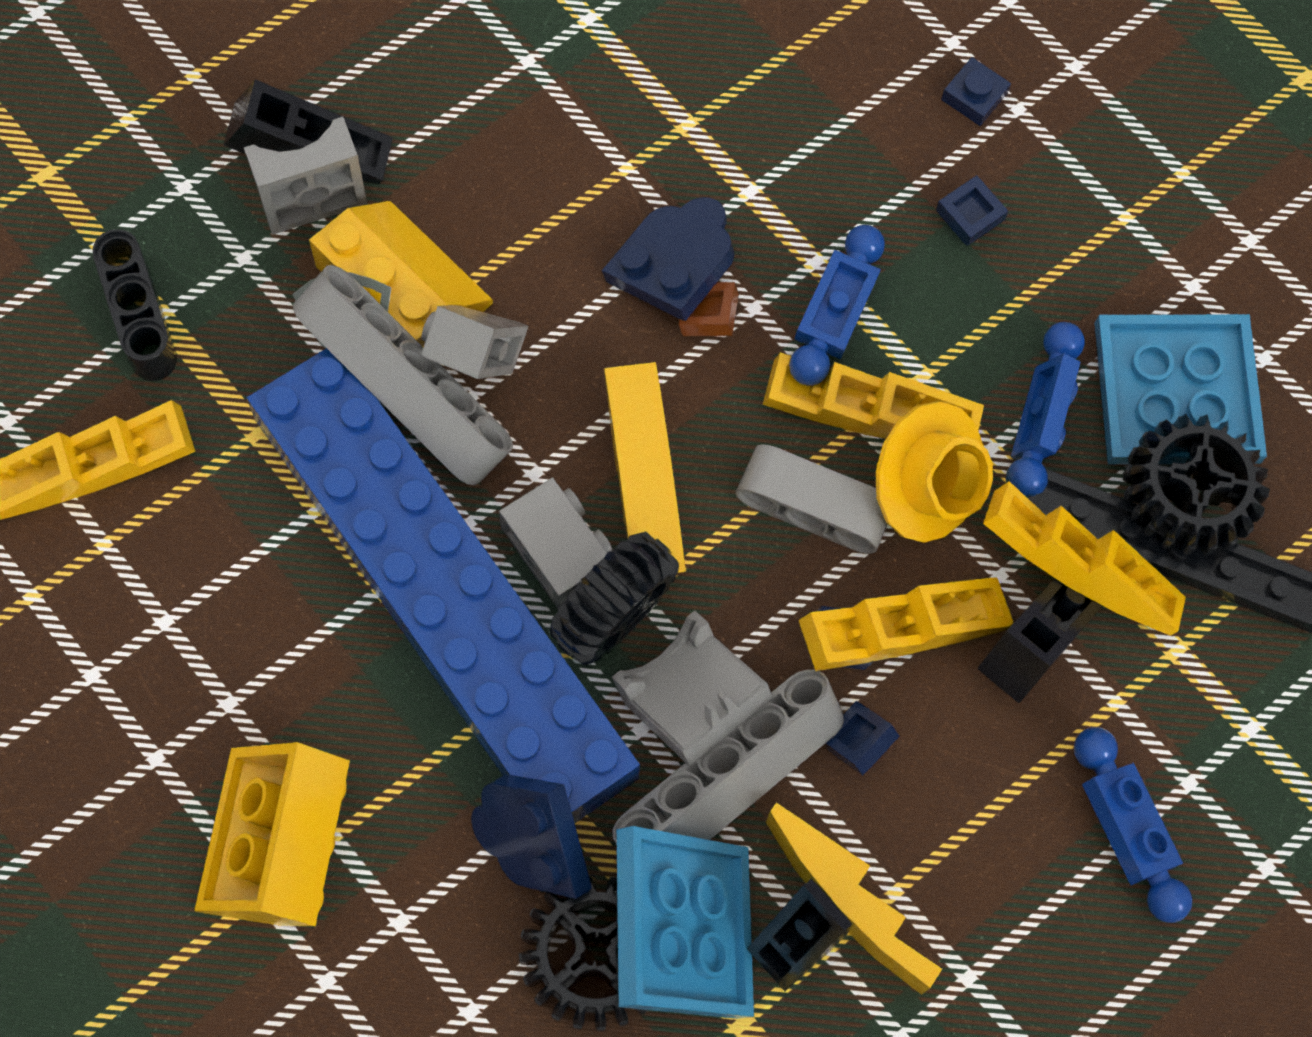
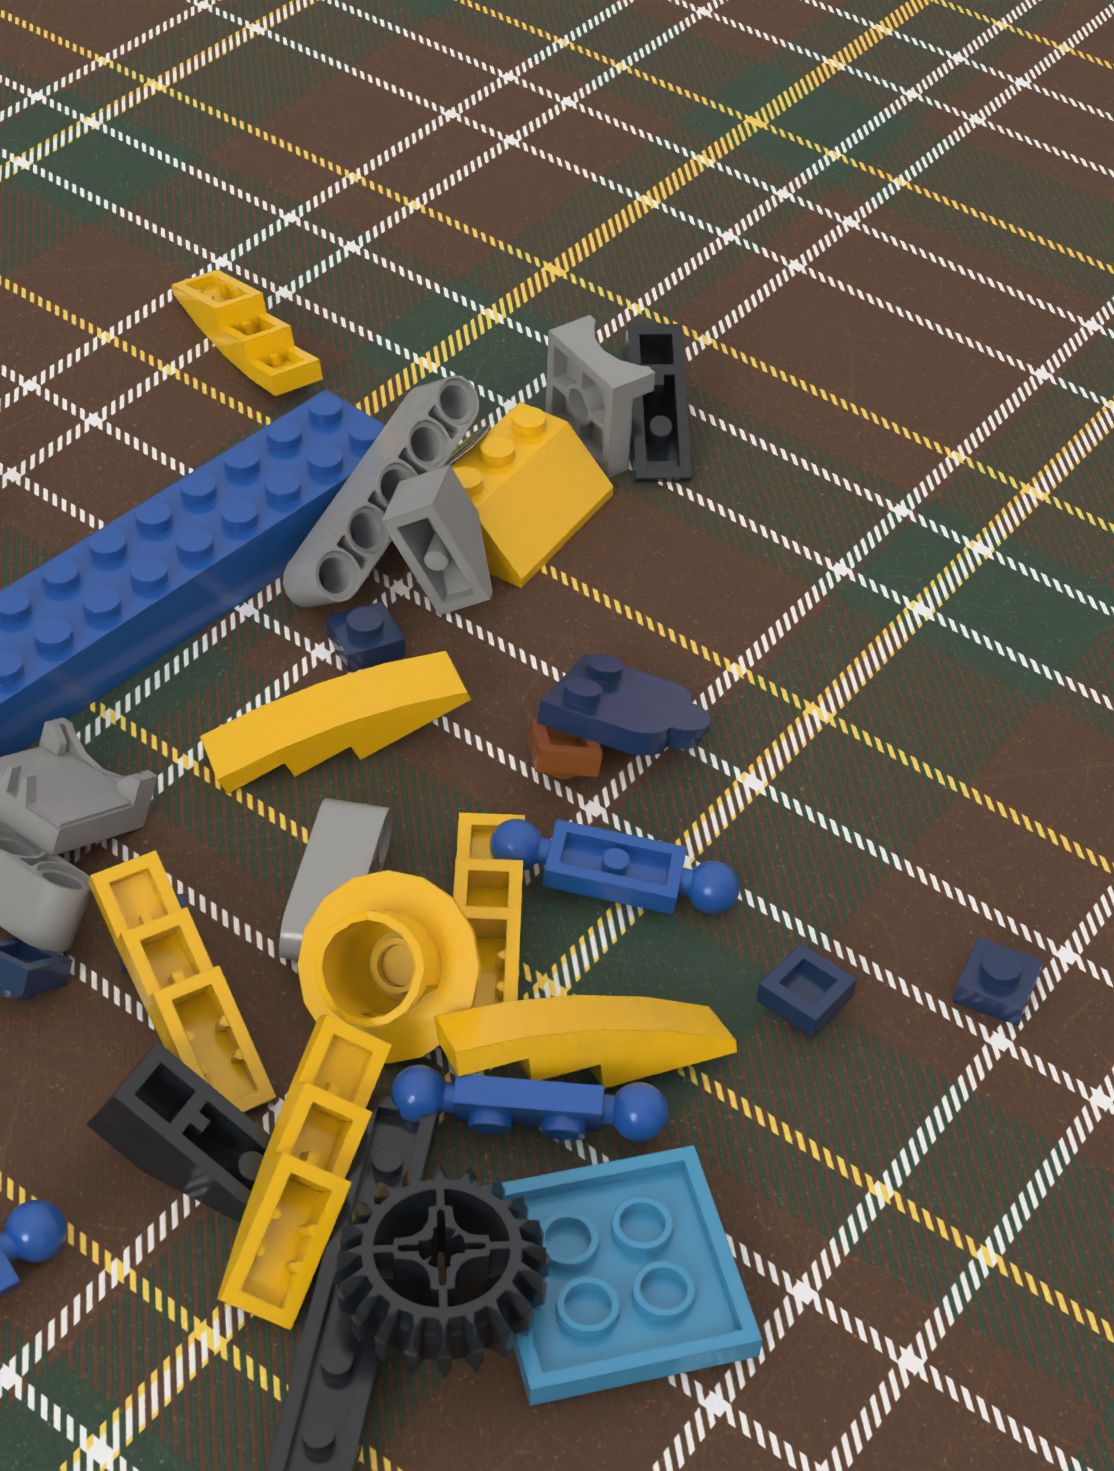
camera: 80 degrees right, 25 degrees down
black beam [92,229,177,381] -> none
light grey brick [499,477,613,609] -> none
black gear [549,531,679,665] -> none
none -> dark blue plate [326,601,405,673]
none -> yellow slope [434,995,737,1089]

